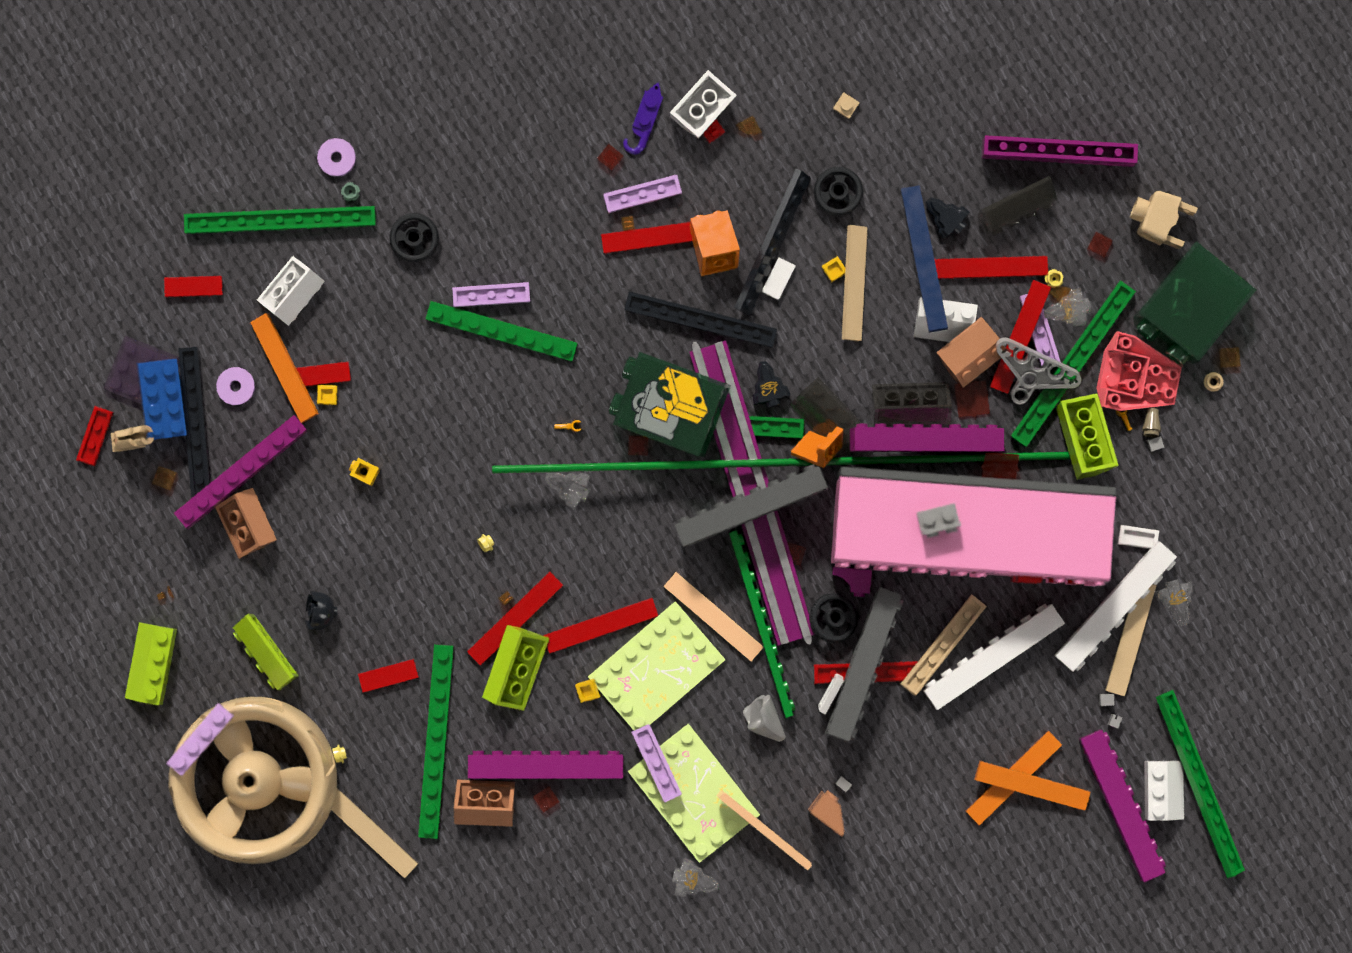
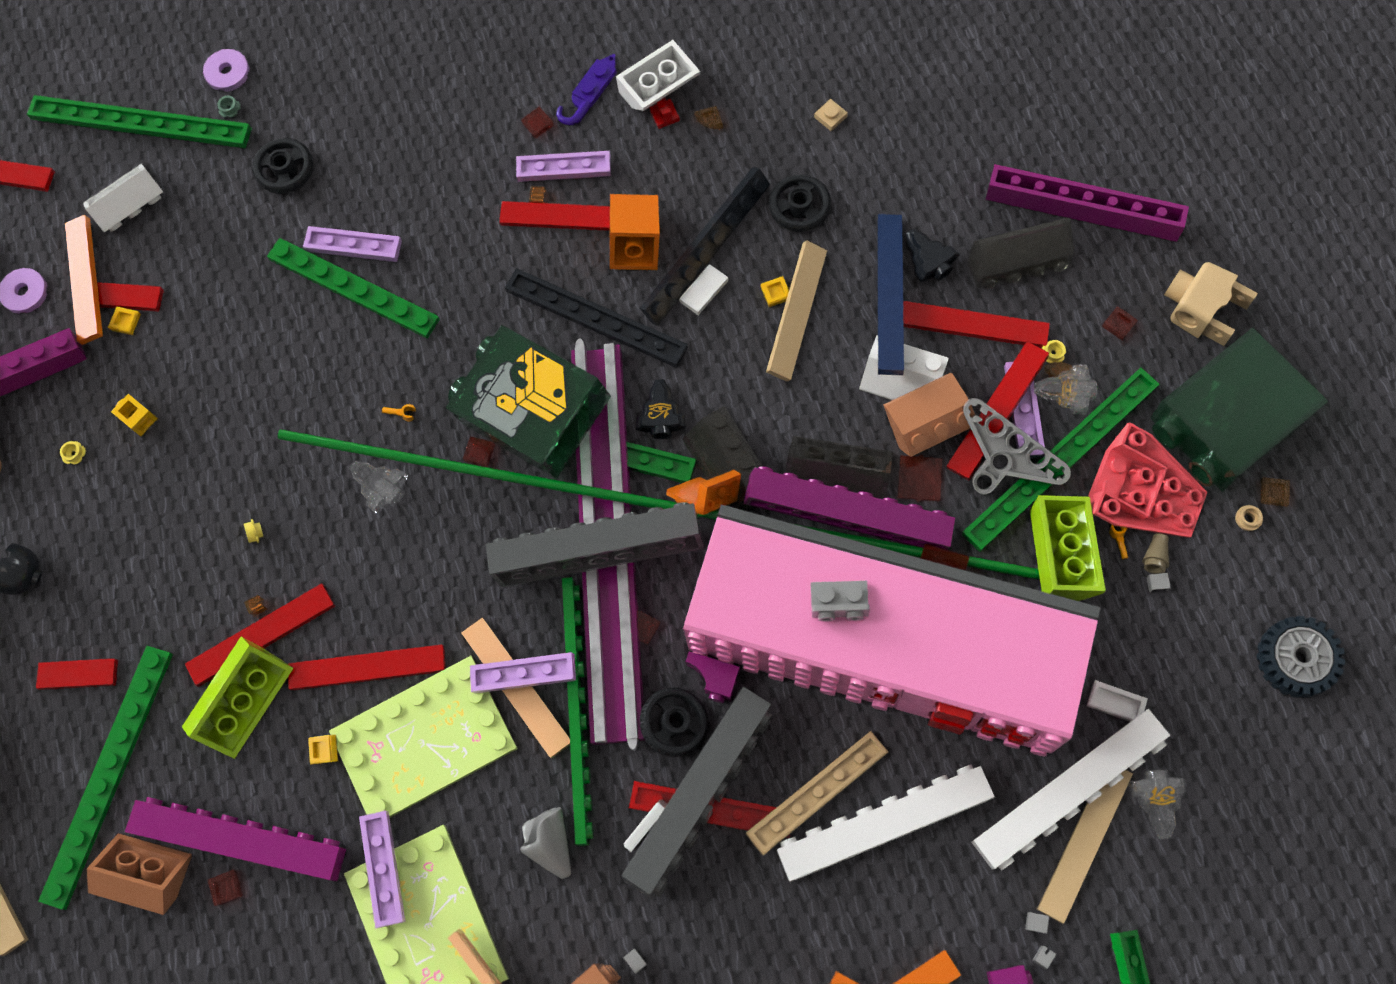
camera: 20 degrees right, 15 degrees down
none -> light yellow plate [60,441,86,465]
none -> lavender plate [470,652,576,693]
none -> wheel [1257,616,1345,698]

